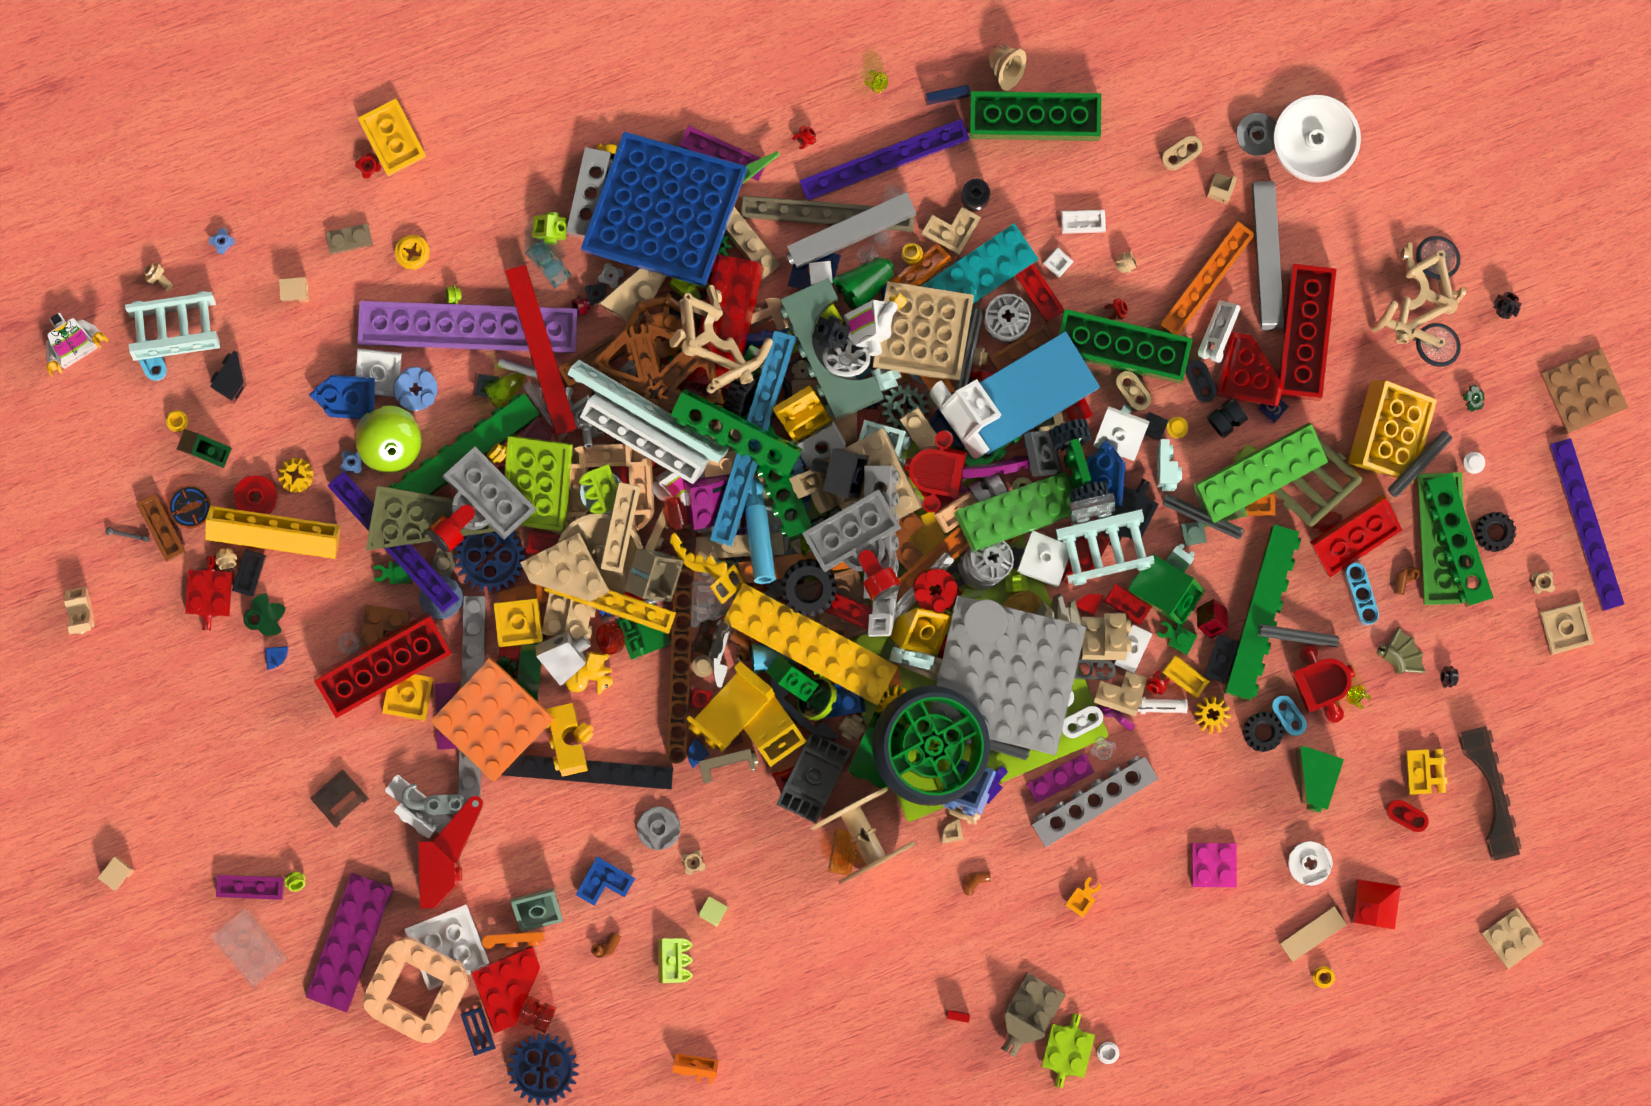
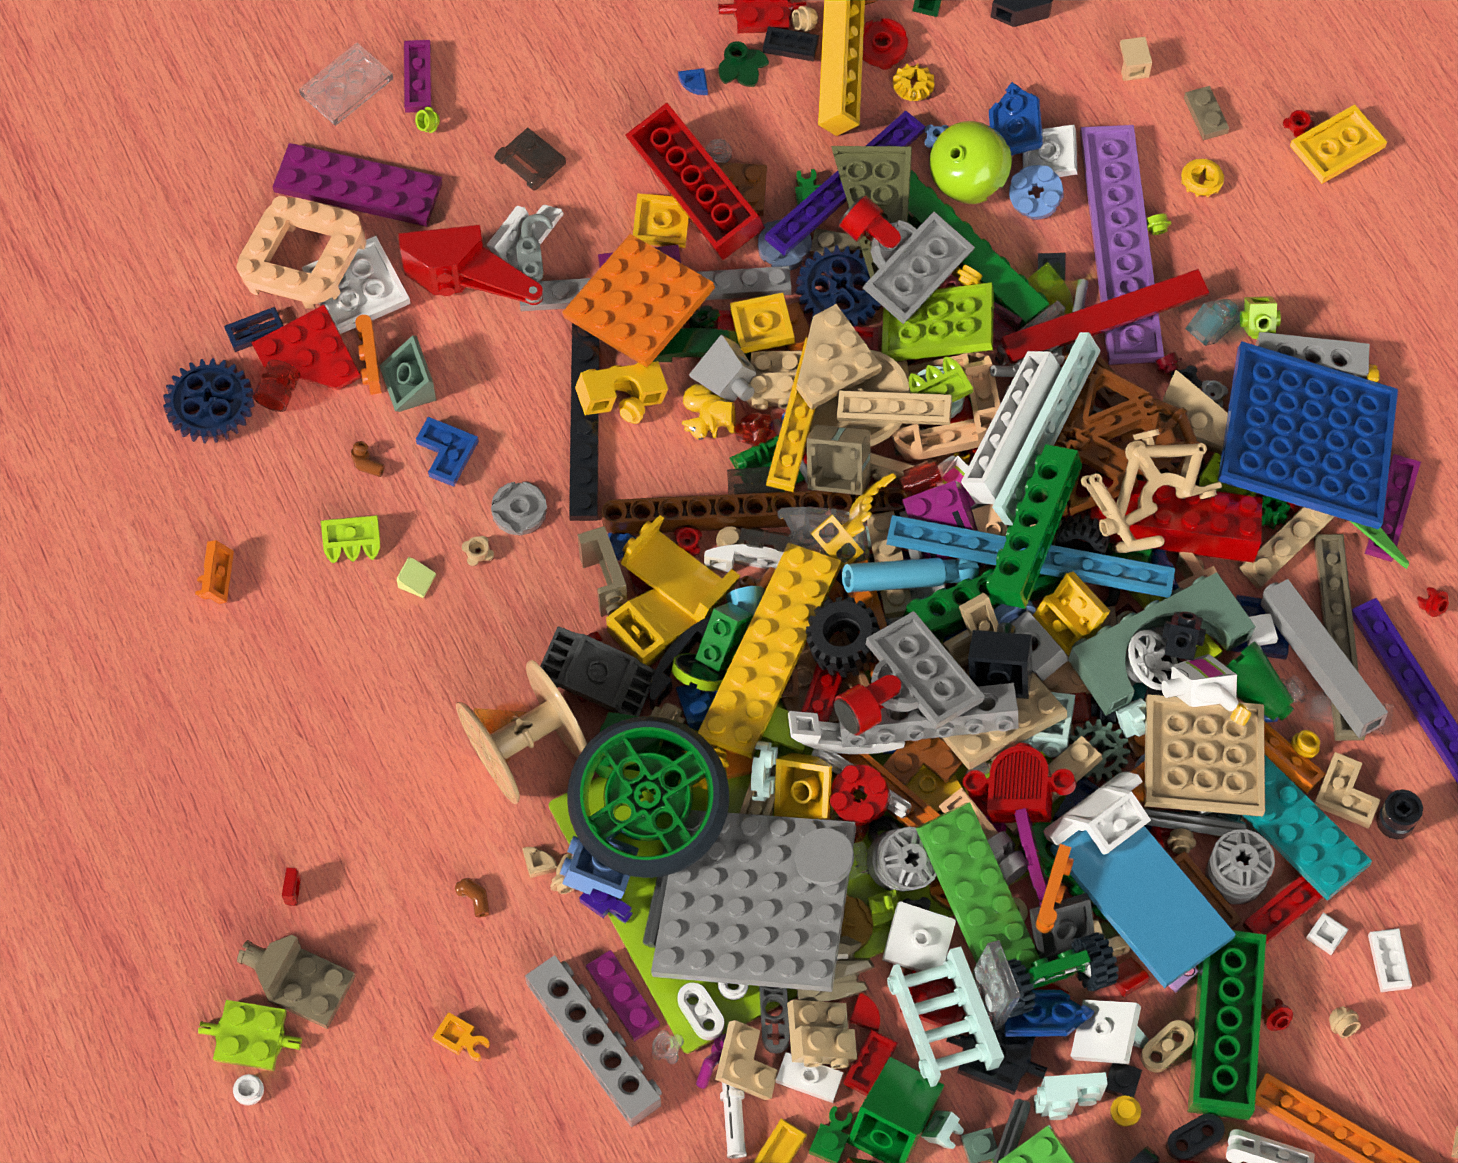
camera: 85 degrees right, 20 degrees down
red plate [1146,670,1170,695] -> none
none -> clear smoke slope [727,467,785,494]
none -> orange plate [1036,844,1074,933]

